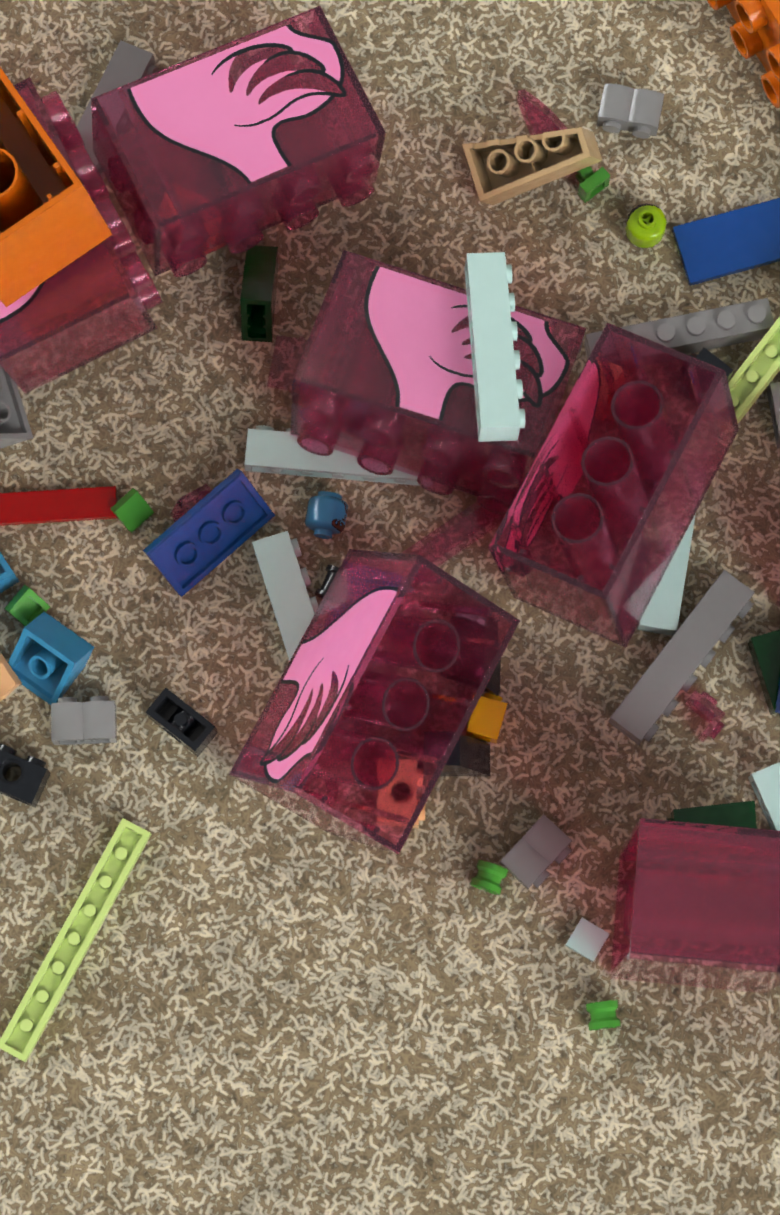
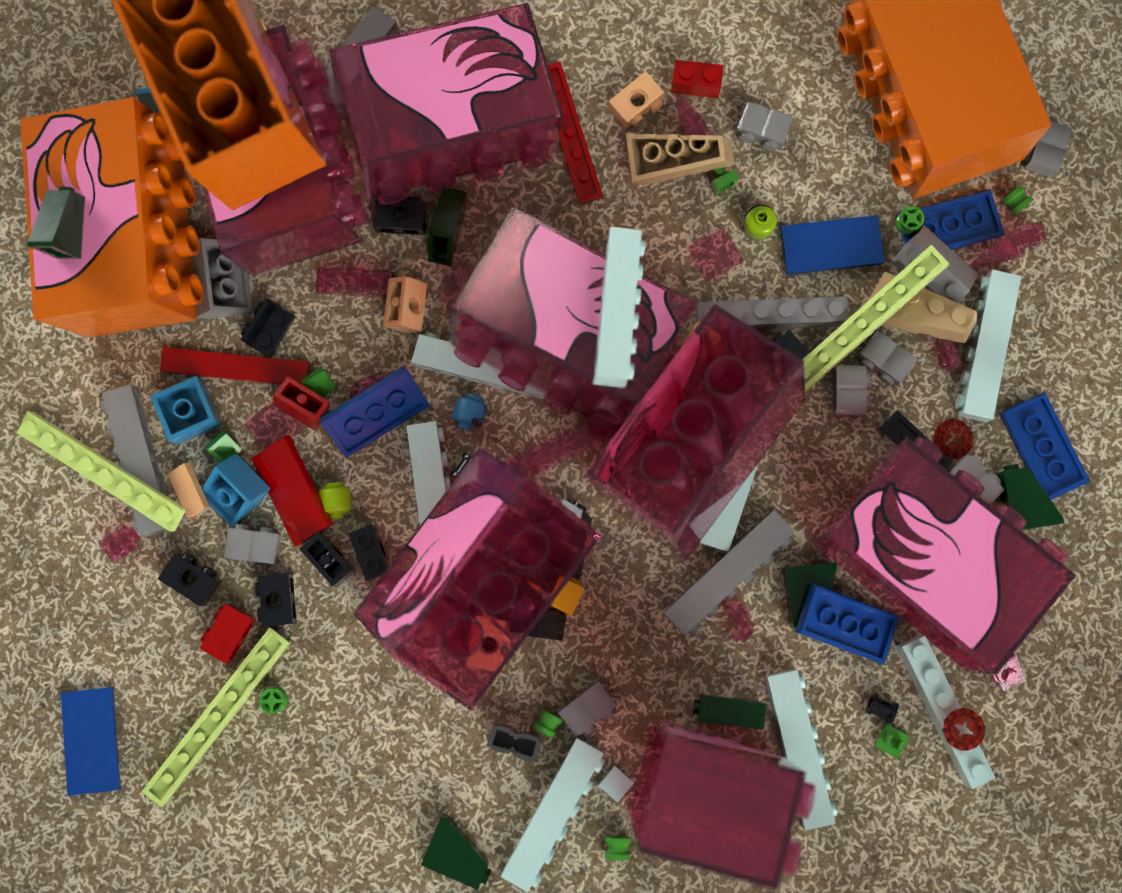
camera: 10 degrees right, 5 degrees up
none -> red brick [199,604,256,664]
none -> black bracket [241,298,296,358]
none -> clear pink piece [245,401,303,449]
none -> red tile [251,435,333,547]
none -> black brick [255,573,297,627]
none -> bright green wheel [259,687,288,714]
none -> red brick [273,376,330,431]
none -> clear pink slope [316,267,397,298]
none -> lime head [318,483,352,519]
none -> black brick [348,524,393,582]
none -> black brick [373,195,427,235]
none -> light nougat brick [383,276,427,333]
none -> dark green slope [421,813,491,890]
none -> dark grey brick [487,723,542,761]
none -> light aqua brick [501,737,606,892]
none -> red plate [538,61,603,205]
none -> light nougat brick [608,71,665,130]
none -> red brick [671,60,724,98]
none -> clear pink piece [687,227,744,282]

